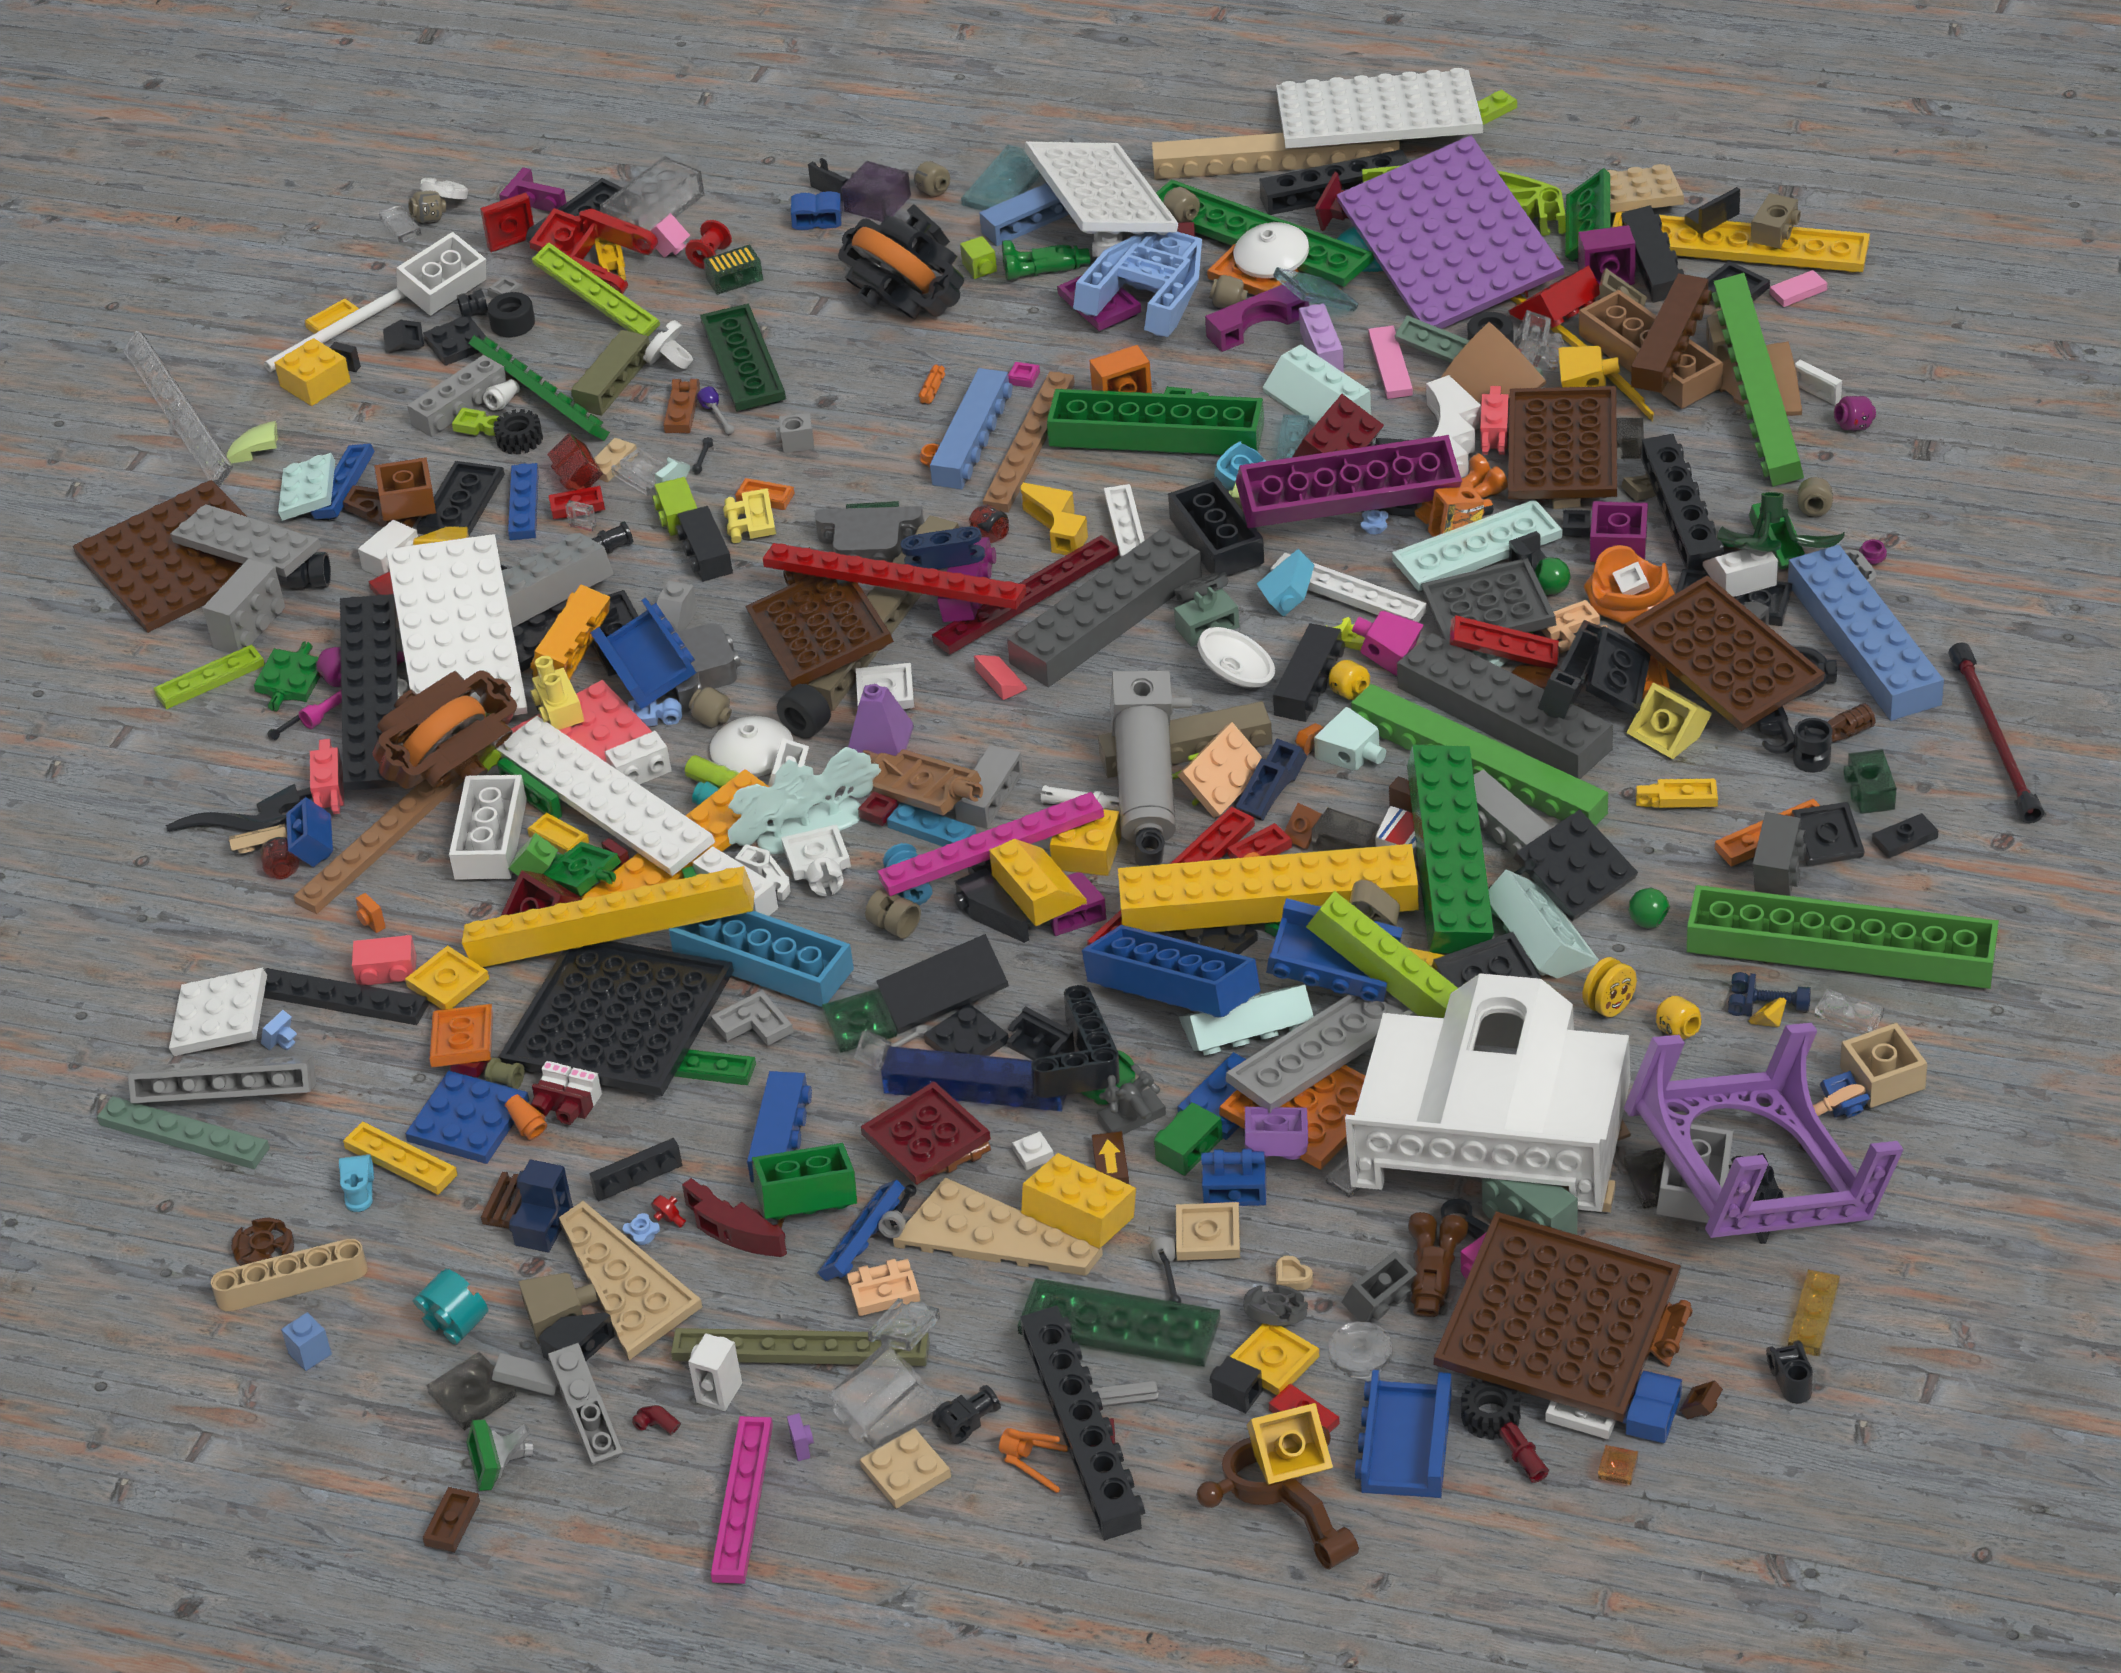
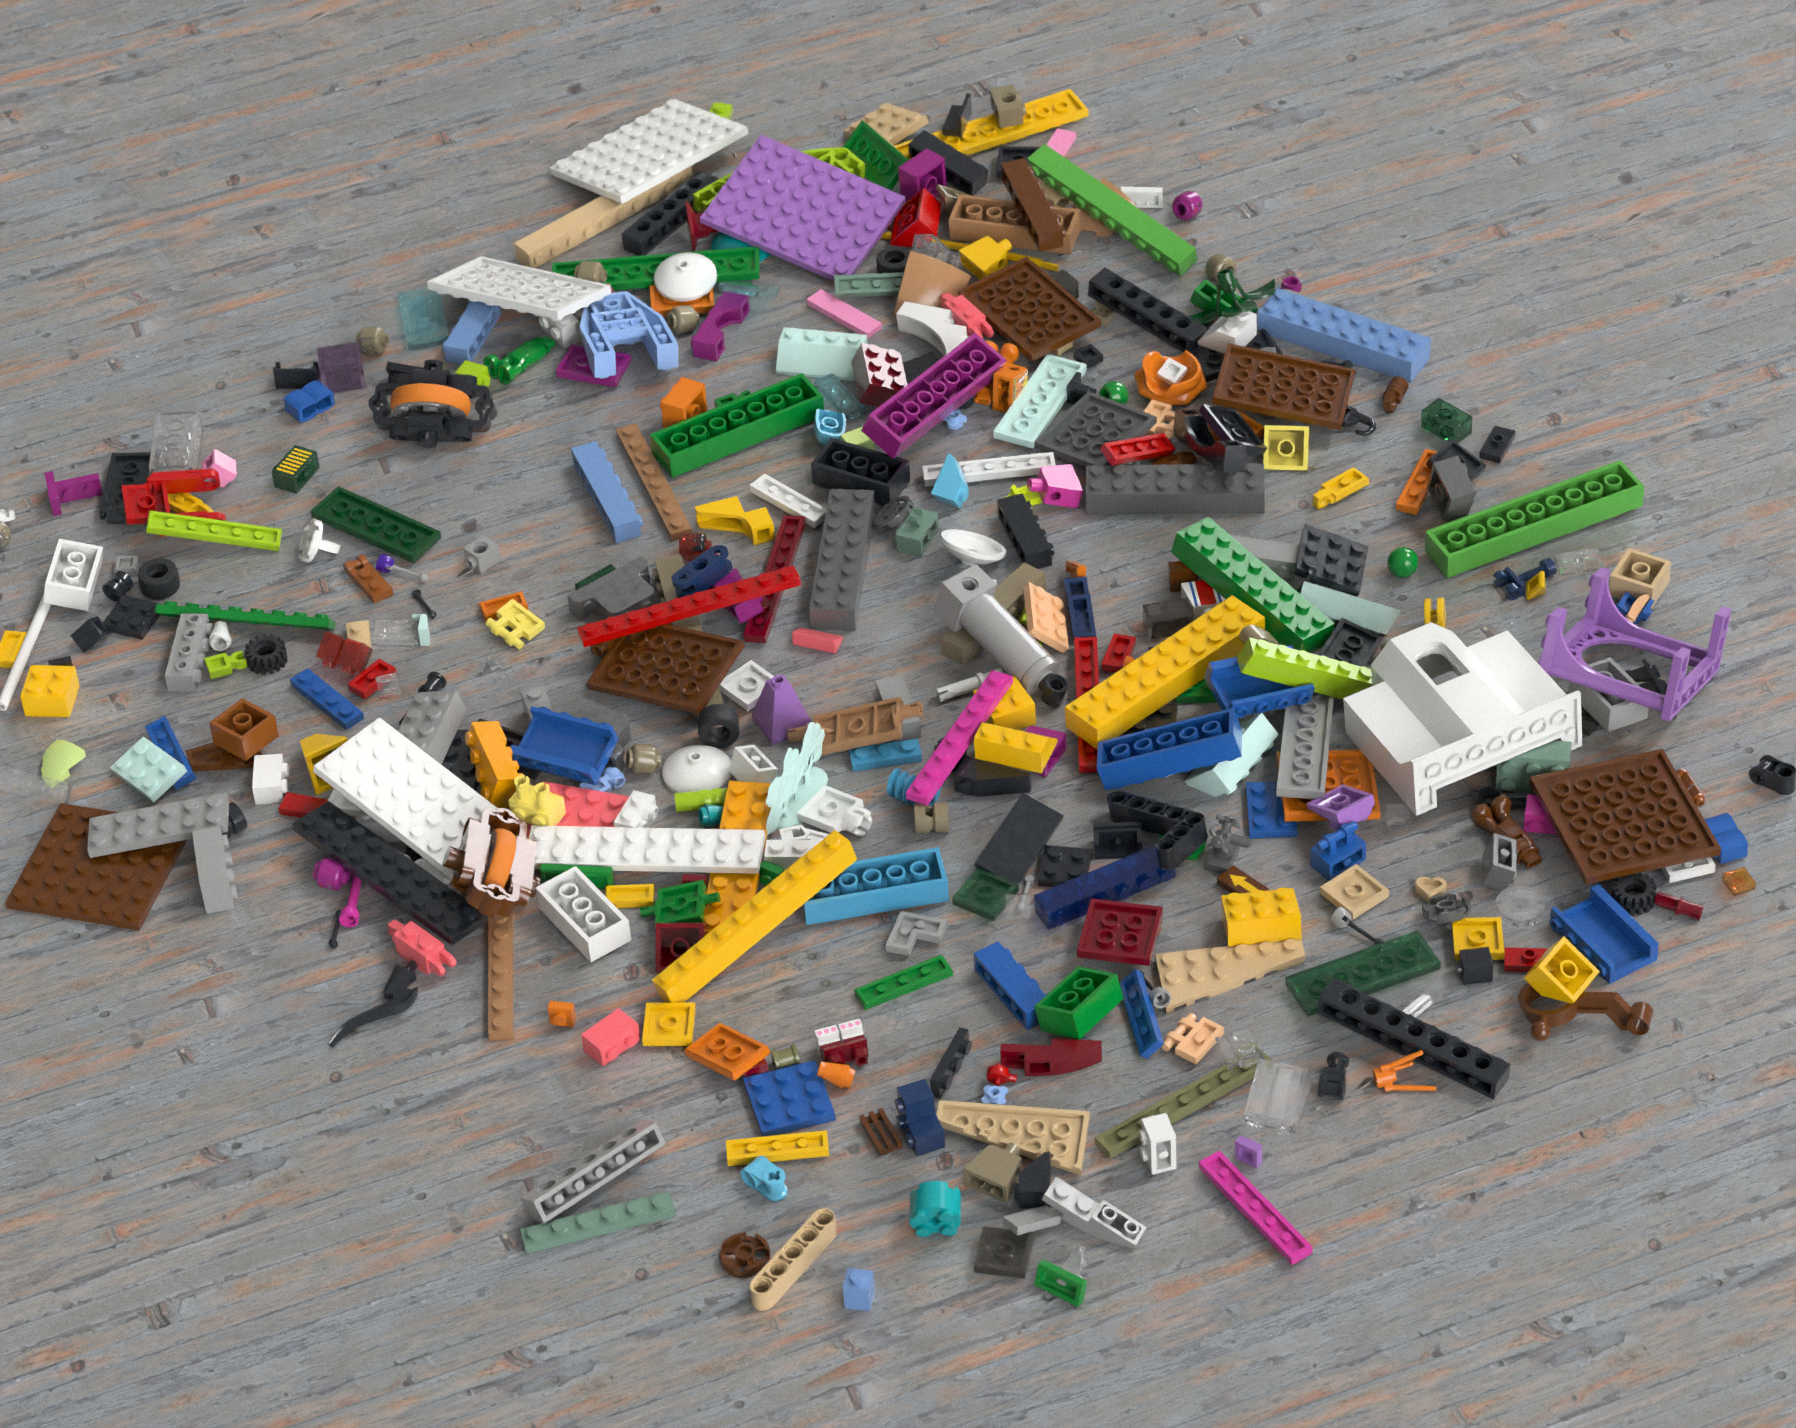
camera: 40 degrees left, 0 degrees up
lime tile [154,645,265,710] -> none
white plate [169,967,267,1056] -> none
tan plate [229,824,287,854] -> none
green plate [254,641,321,711] -> none
clear red head [260,837,299,879] -> none
light blue tile [261,1010,297,1051] -> none
black plate [263,968,429,1025] -> none
blue brick [286,797,333,867] -> none
black tile [417,461,505,536] -> none
reddish brown plate [423,1487,480,1553] -> none
red tile [480,192,534,252] -> none
black plate [498,941,734,1096] -> none
bright green brick [508,833,558,876] -> none
olive brick [571,330,650,416] -> none
dark red arm [632,1405,681,1435] -> none
lime brick [652,477,697,536] -> none
black brick [675,505,733,582] -> none
red hose [685,220,732,269] -> none
dark red plate [858,791,898,826] -> none
tan plate [860,1428,951,1509] -> none
orange axle [919,365,945,404] -> none
orange plate [920,443,940,467] -> none
dark pink tile [1008,362,1040,388] -> none
white plate [1012,1131,1054,1171] -> none
green brick [1154,1102,1223,1176] -> none
dark orange bracket [1284,803,1334,850] -> none
lavender brick [1299,303,1344,373] -> none
light aqua torso [1314,707,1386,771] -> none
yellow head [1329,660,1370,700] -> none
bright green brick [1351,684,1608,826] -> none
magenta brick [1590,501,1648,562] -> none
yellow head [1656,995,1701,1040] -> none
reddish brown plate [1679,1380,1723,1419] -> none
clear yellow plate [1788,1269,1840,1357] -> none
black wheel [1793,718,1832,773] -> none
dark red hose [1948,642,2044,824] -> none

